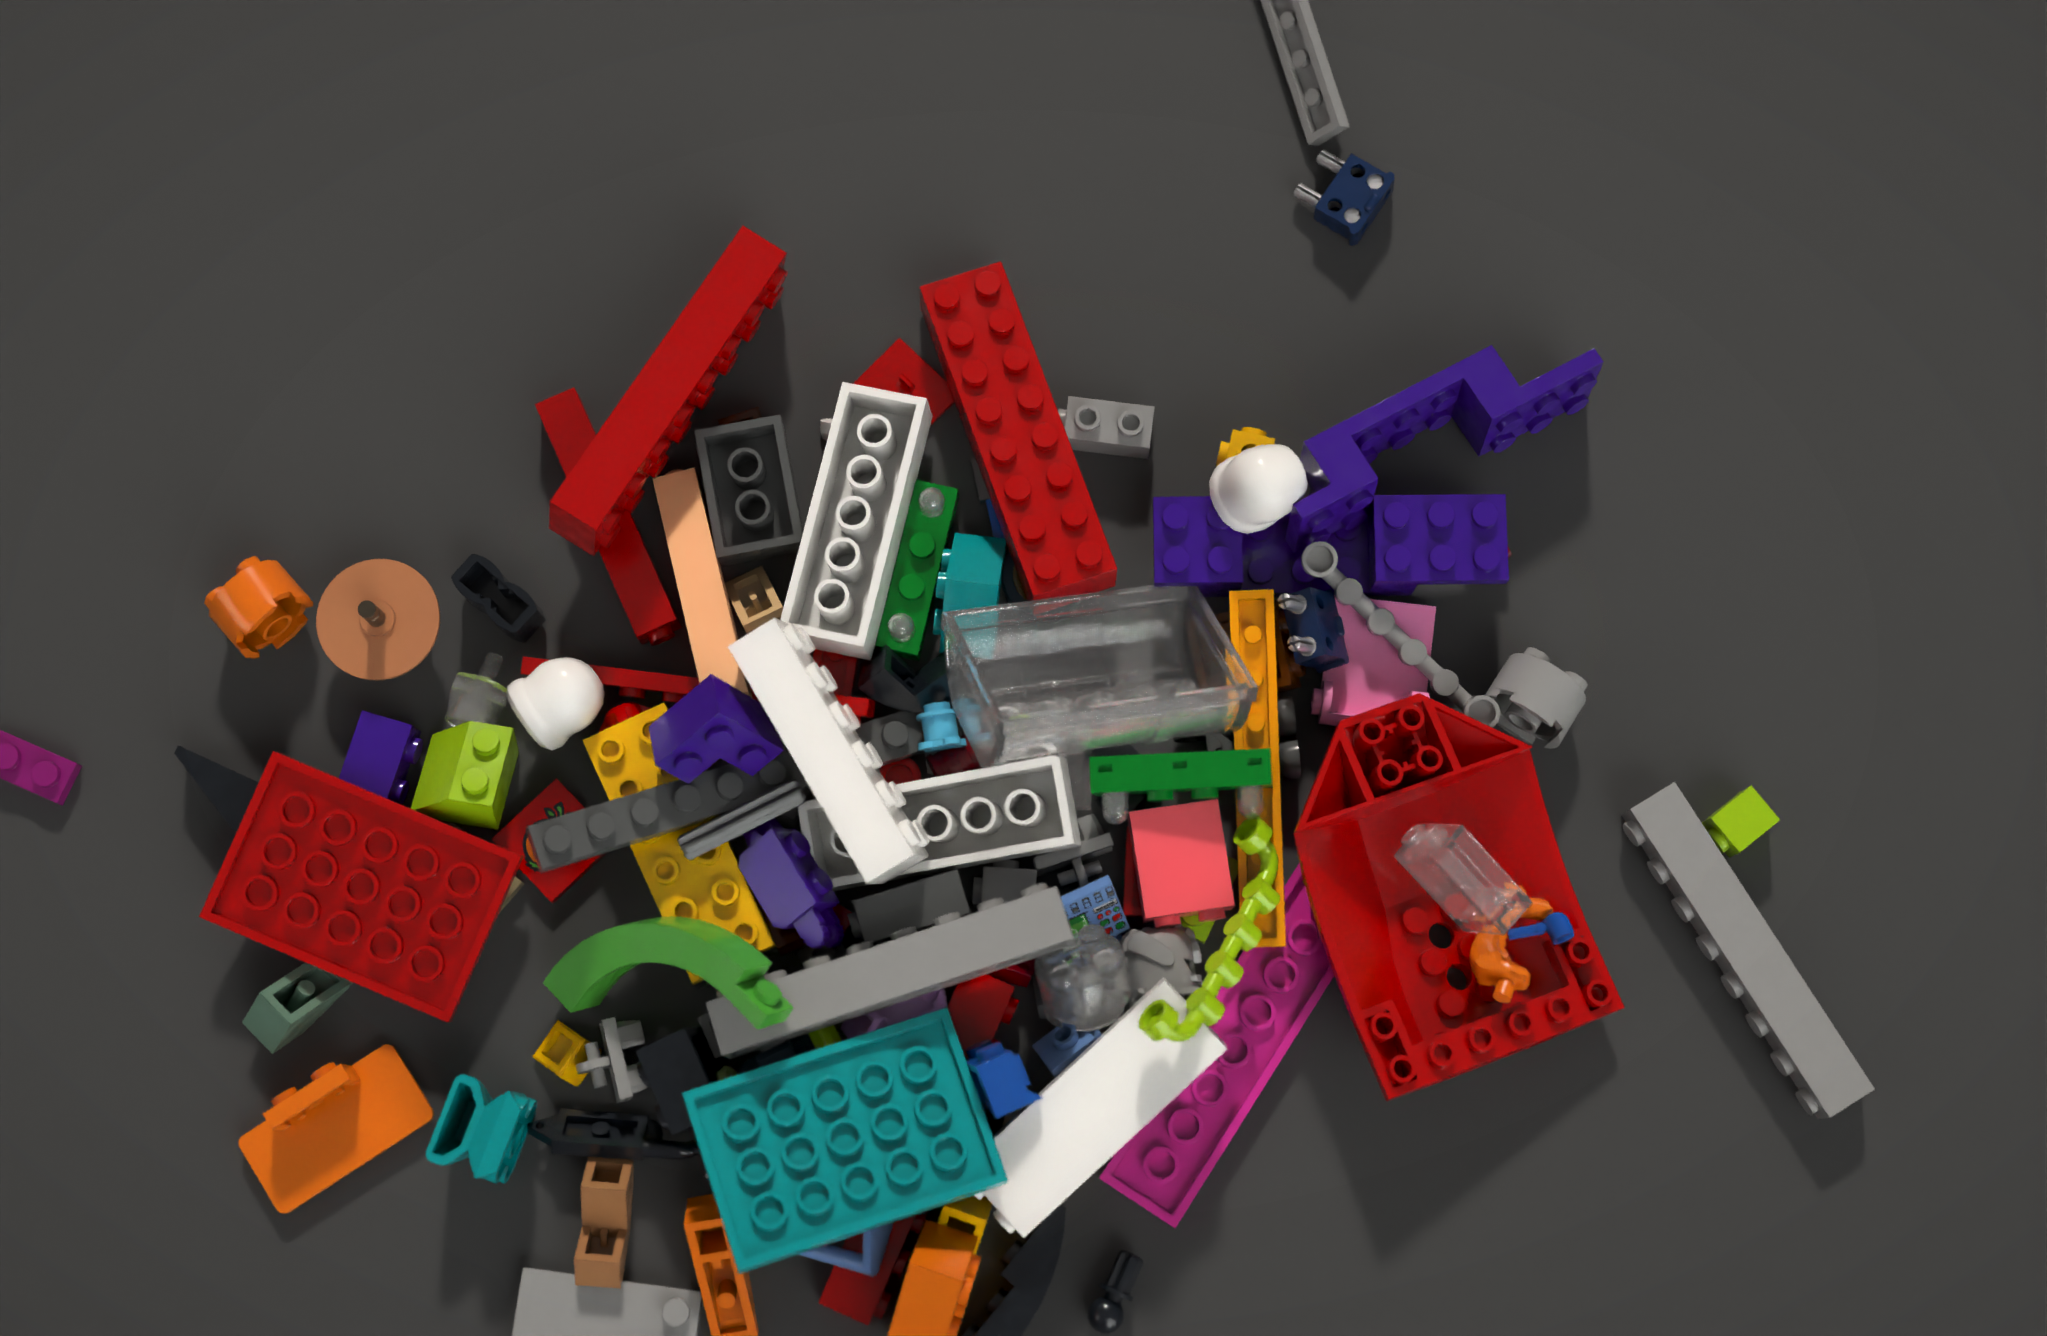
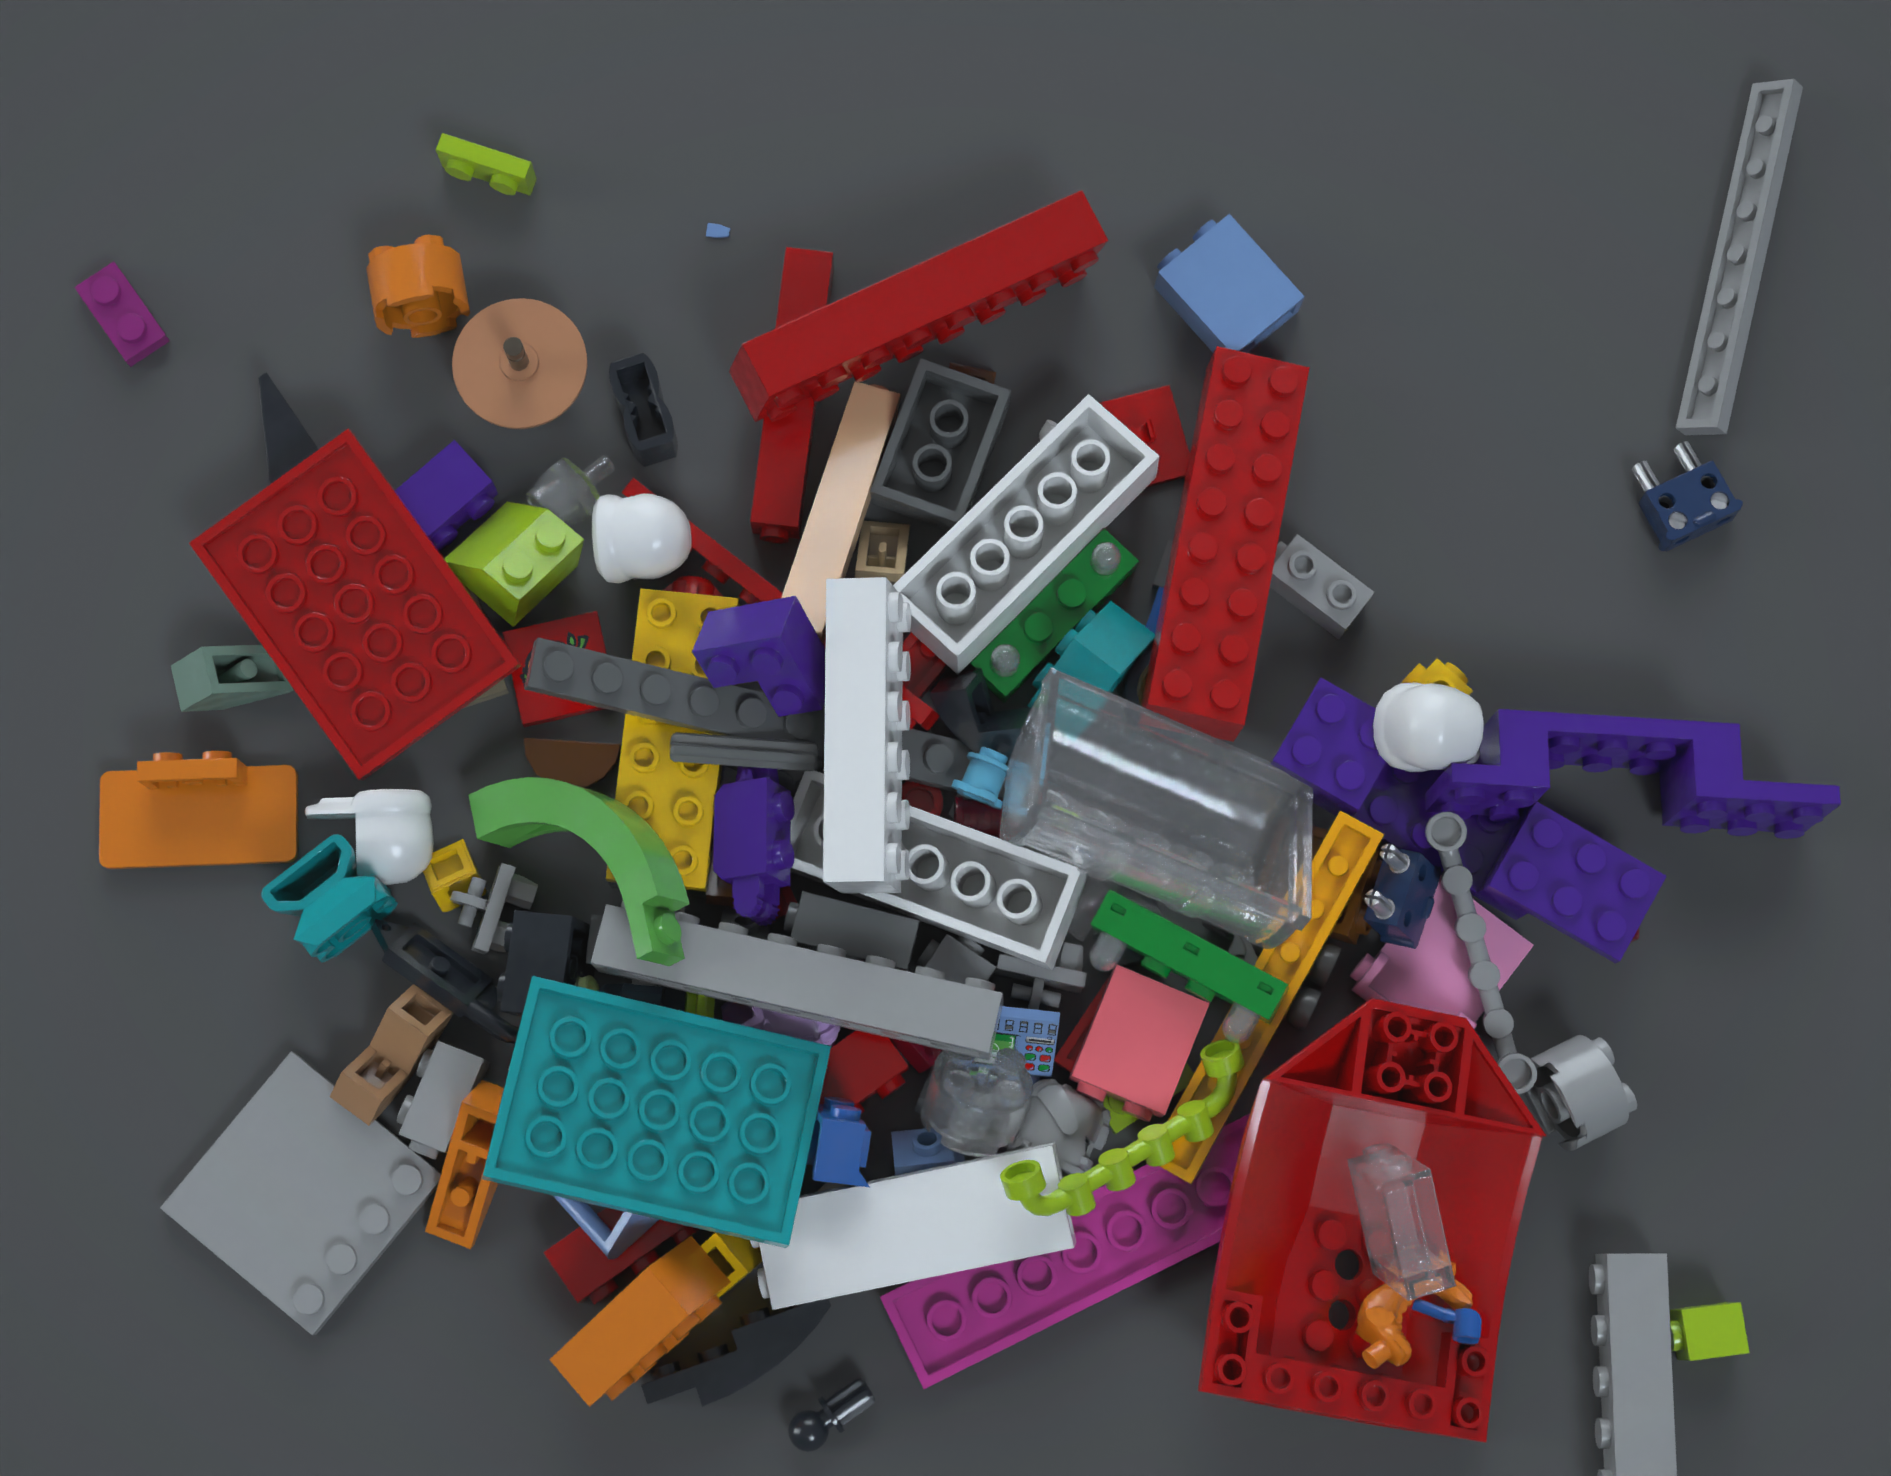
camera: 25 degrees right, 0 degrees up
none -> white piece [305,789,434,885]
none -> light grey brick [397,1041,491,1160]
none -> lime plate [436,133,537,196]
none -> reddish brown tile [524,738,621,789]
none -> medium blue piece [706,223,731,238]
none -> medium blue brick [1154,214,1305,353]

